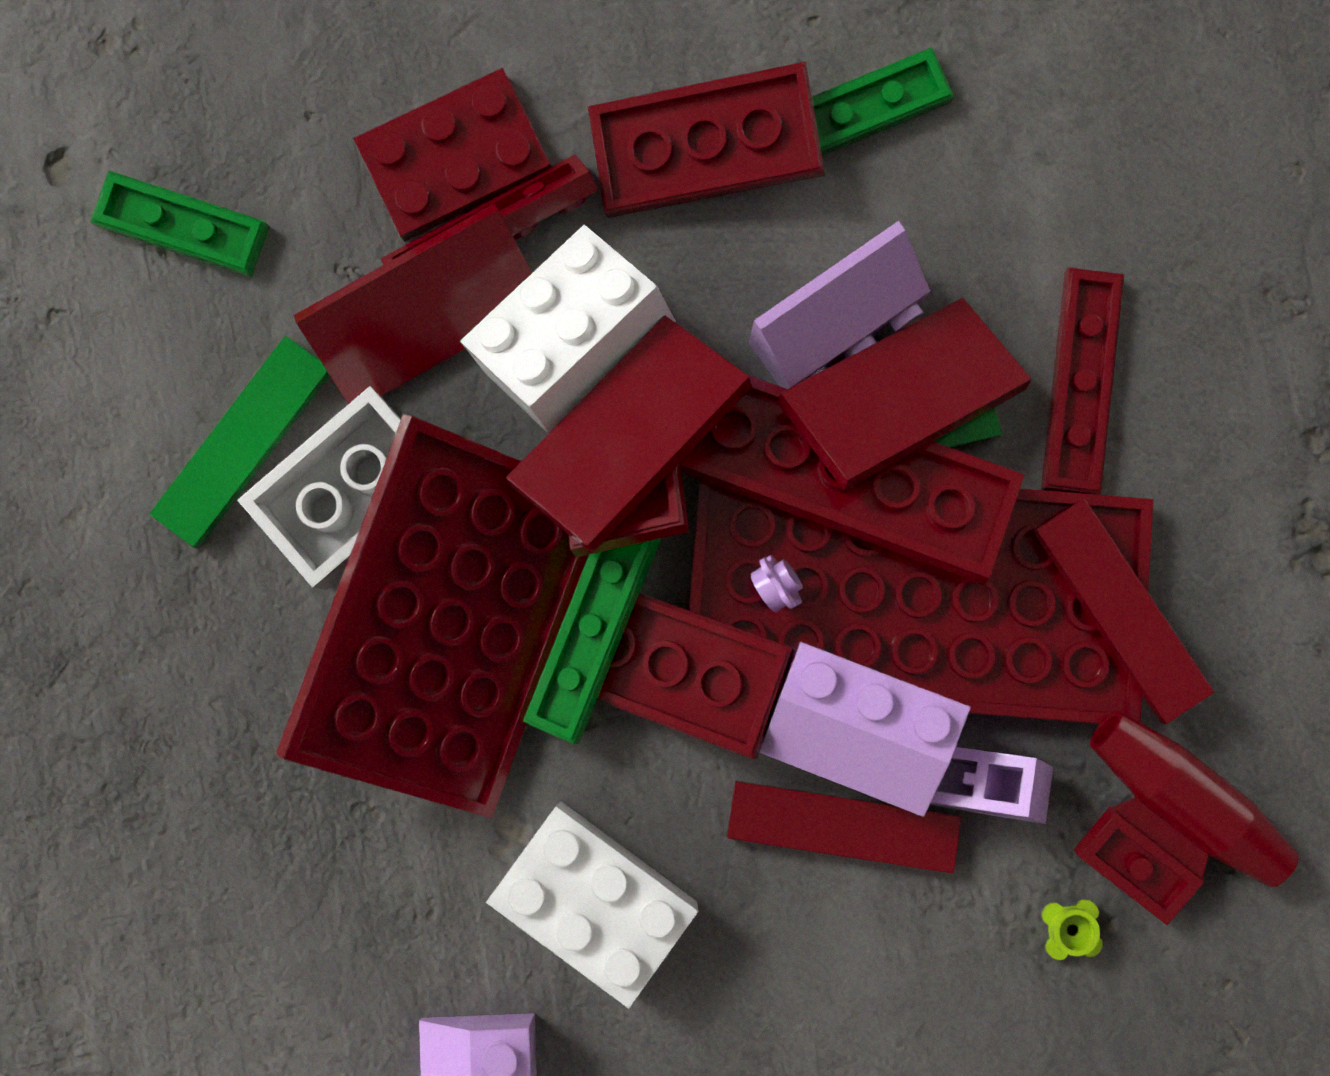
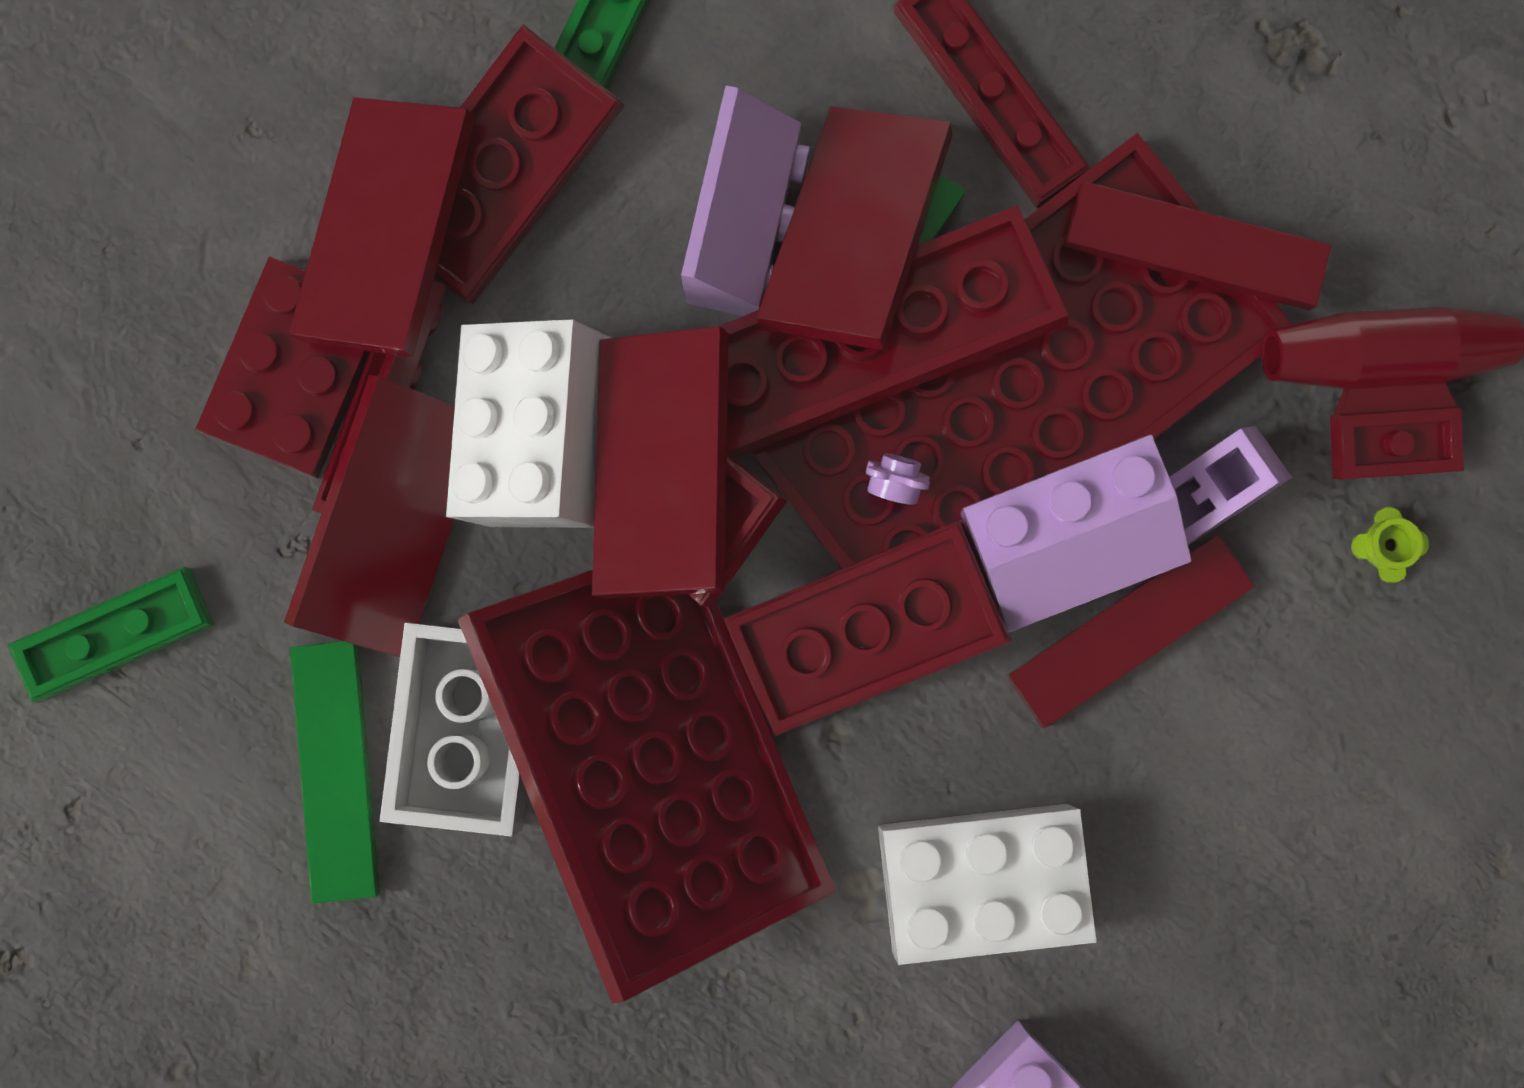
camera: 45 degrees left, 0 degrees up
green tile [523,538,661,744] -> none
none -> dark red tile [289,97,476,358]

